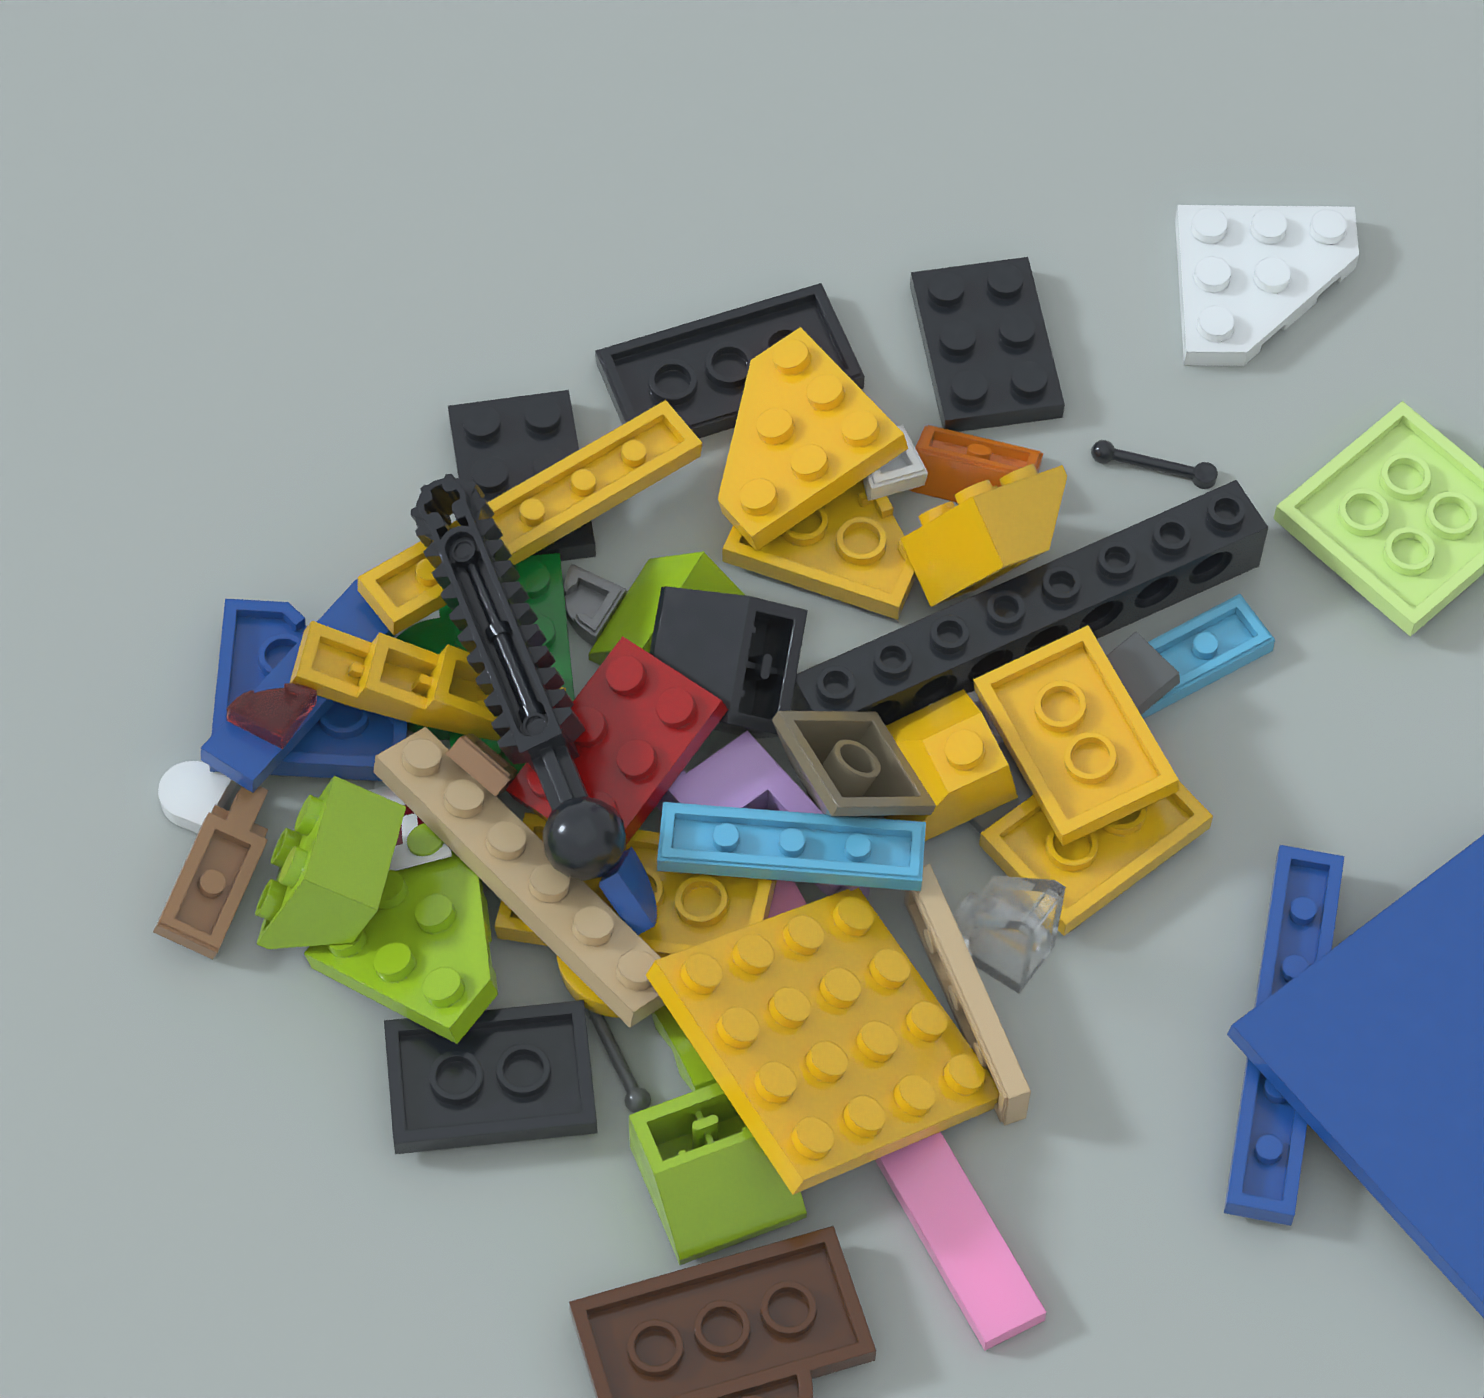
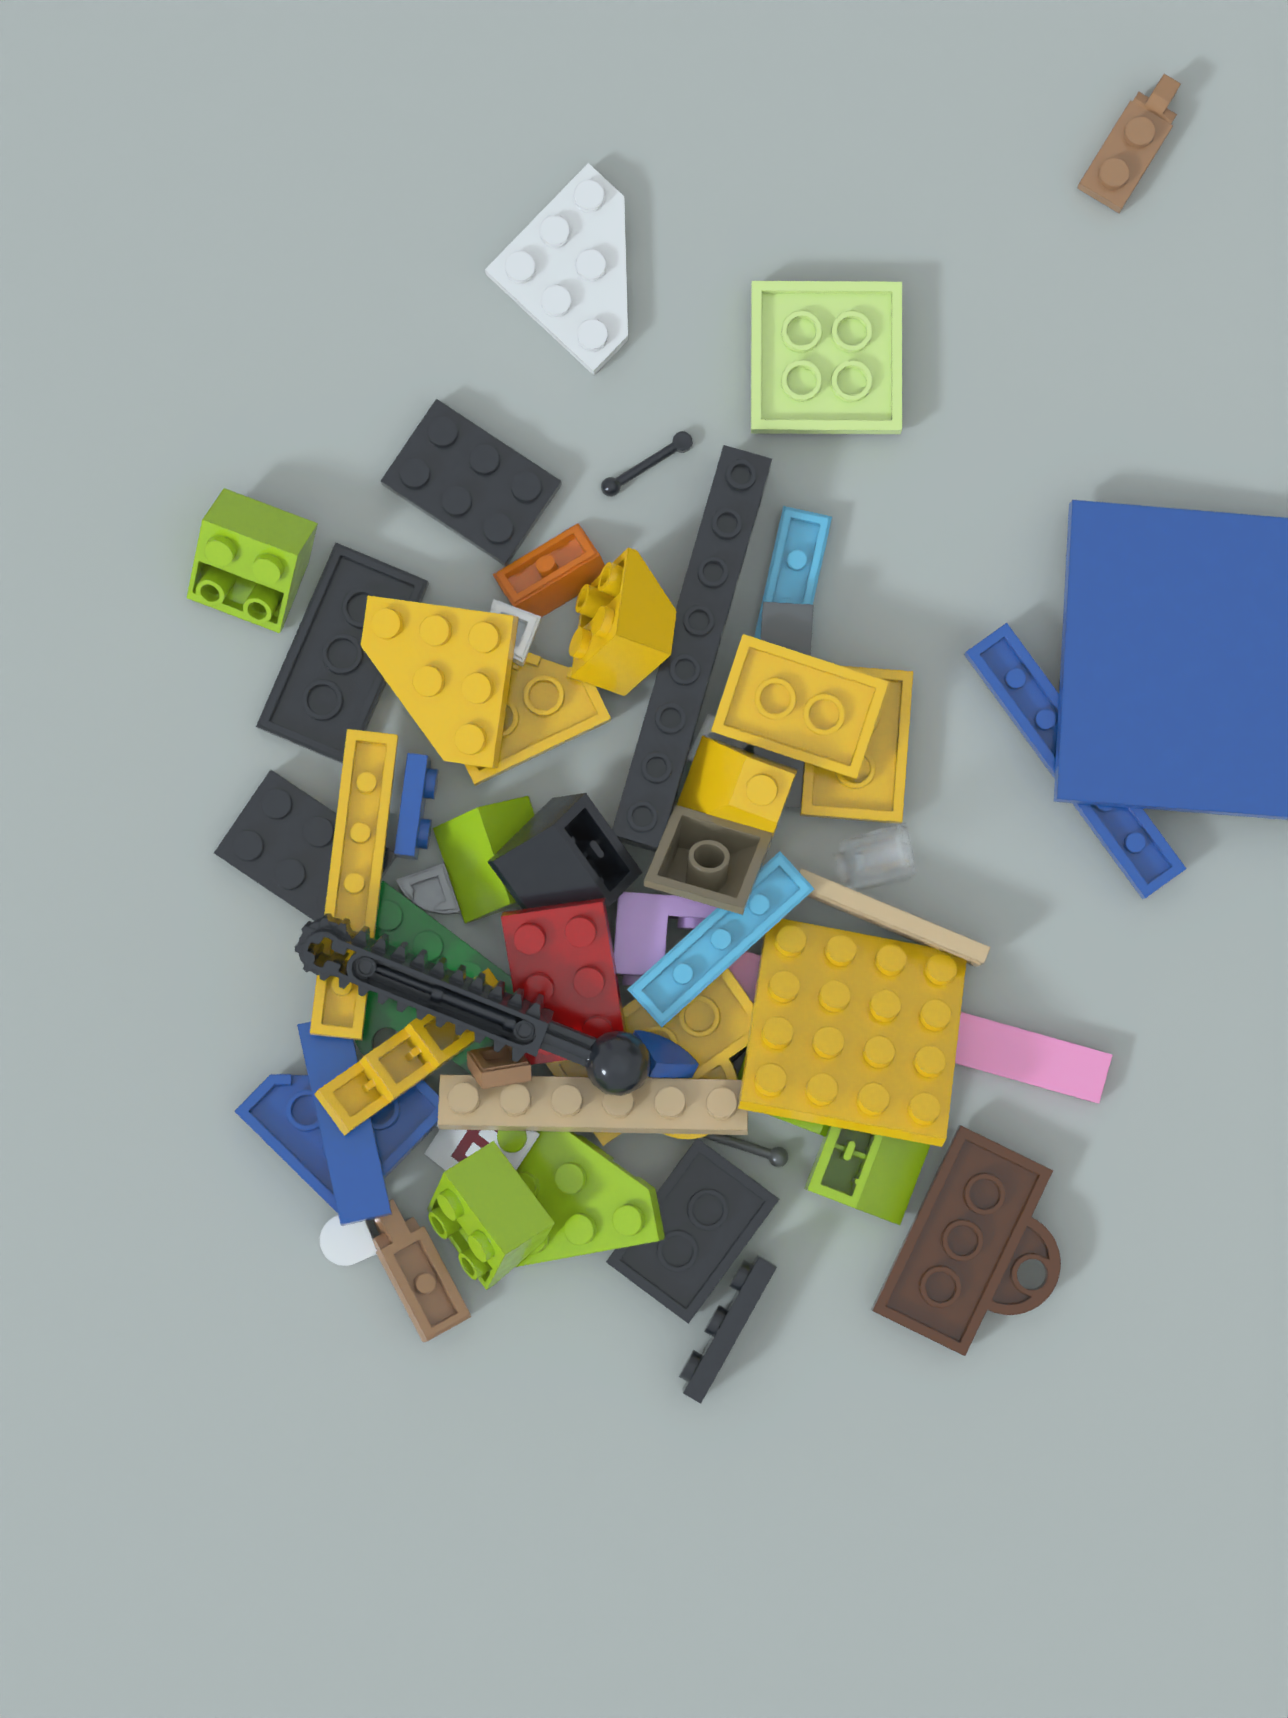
camera: 45 degrees left, 25 degrees up
clear red tile [227,683,317,749] -> none
none -> lime slope [186,488,318,633]
none -> blue plate [394,753,439,860]
none -> black plate [679,1255,777,1403]

